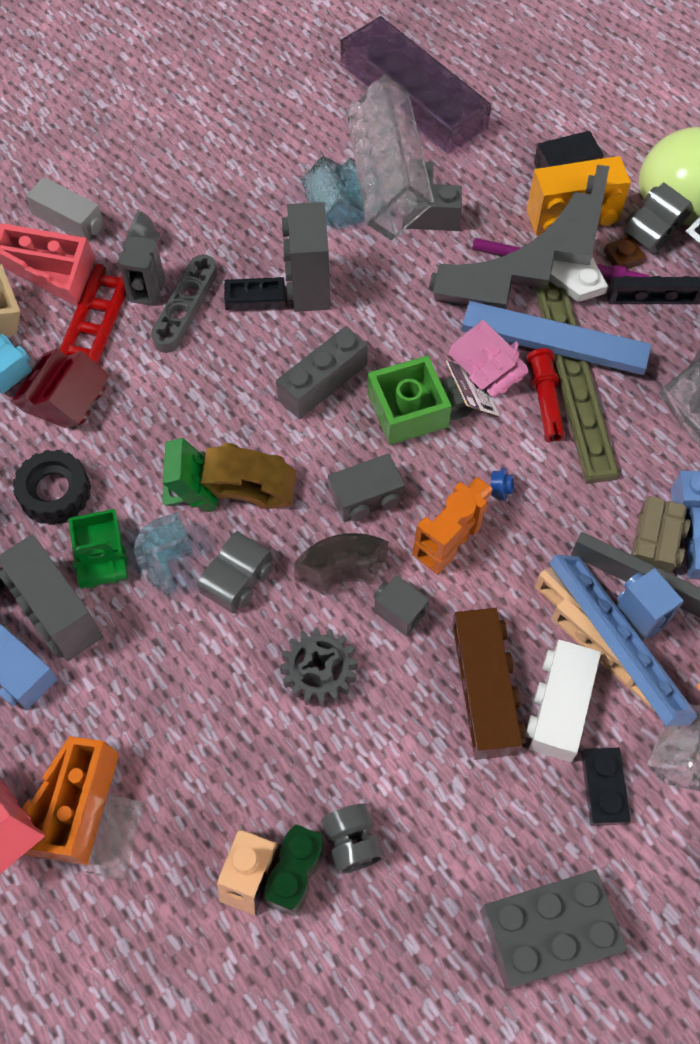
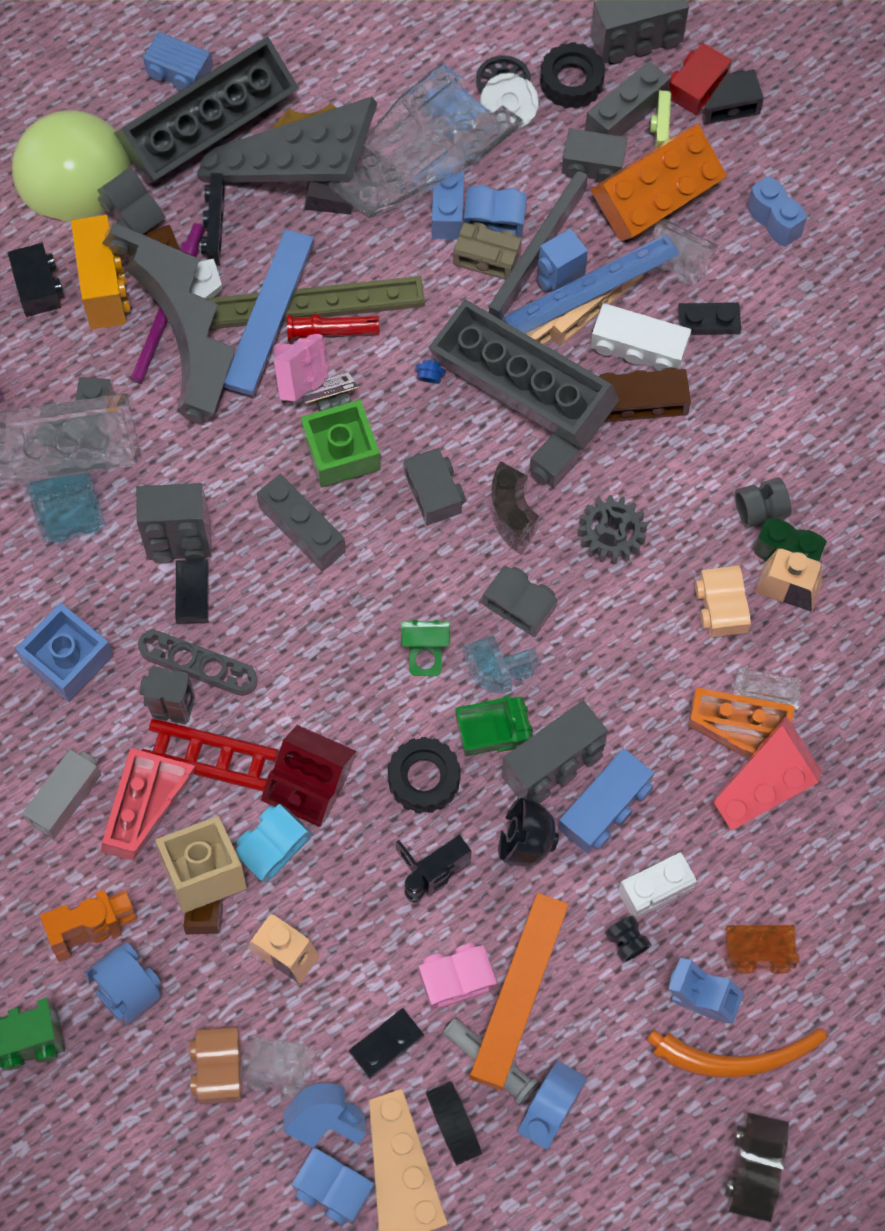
camera: 90 degrees left, 5 degrees up
dark grey brick [123,211,161,246] -> none
pearl gold brick [201,443,296,509] -> none
orange hips [412,477,492,575] -> none
dark grey brick [480,869,627,991] -> none
none -> medium blue brick [15,602,114,702]
none -> dark grey brick [428,299,619,450]
none -> light nougat brick [695,565,751,638]

